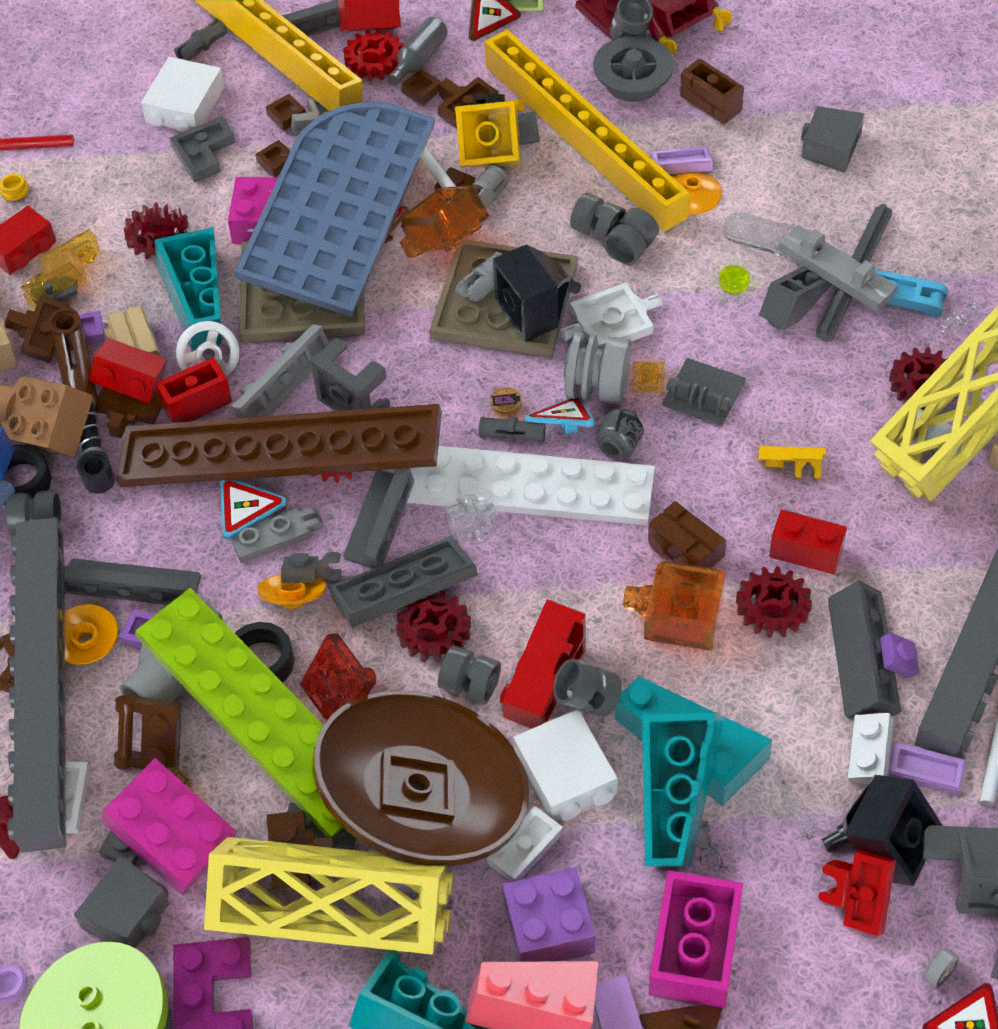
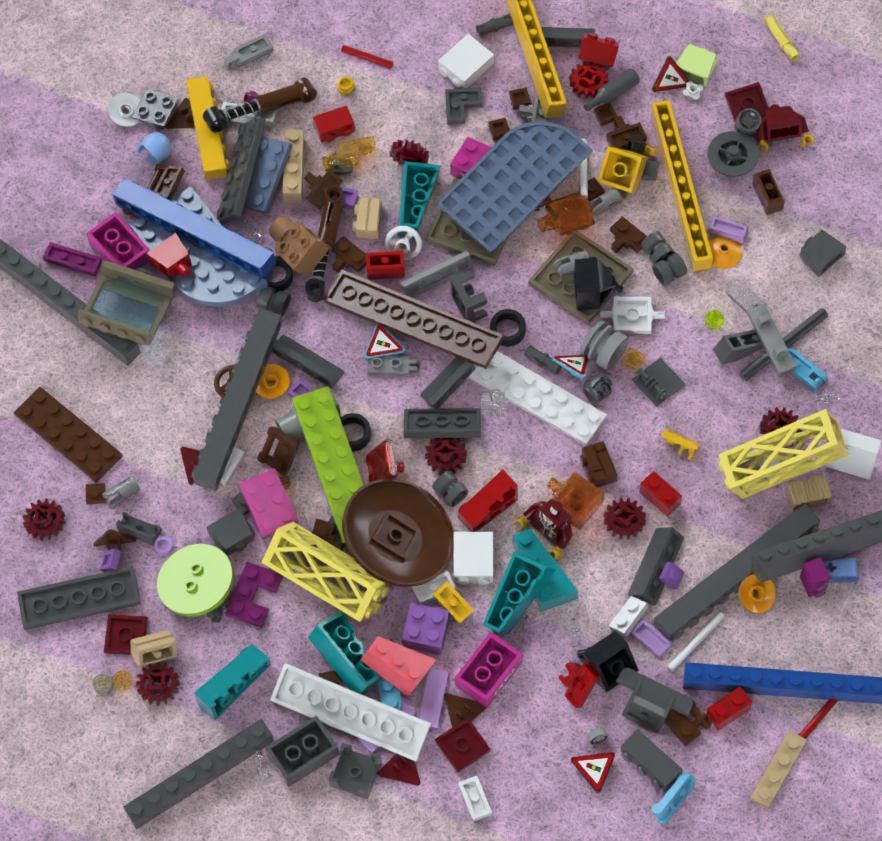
camera: 25 degrees right, 10 degrees up
red brick [89,337,168,404] -> none
light orange dish [257,574,326,610] -> none
dark grey plate [281,552,342,583] -> none
clear yellow tile [490,387,522,419] -> none
dark grey wheel [553,659,622,717] -> none
none -> yellow plate [432,581,474,624]
none -> black tyre [490,309,526,347]
none -> dark red torso [513,499,573,561]
none -> reddish brown hinge [610,216,647,253]
none -> white plate [683,81,703,100]

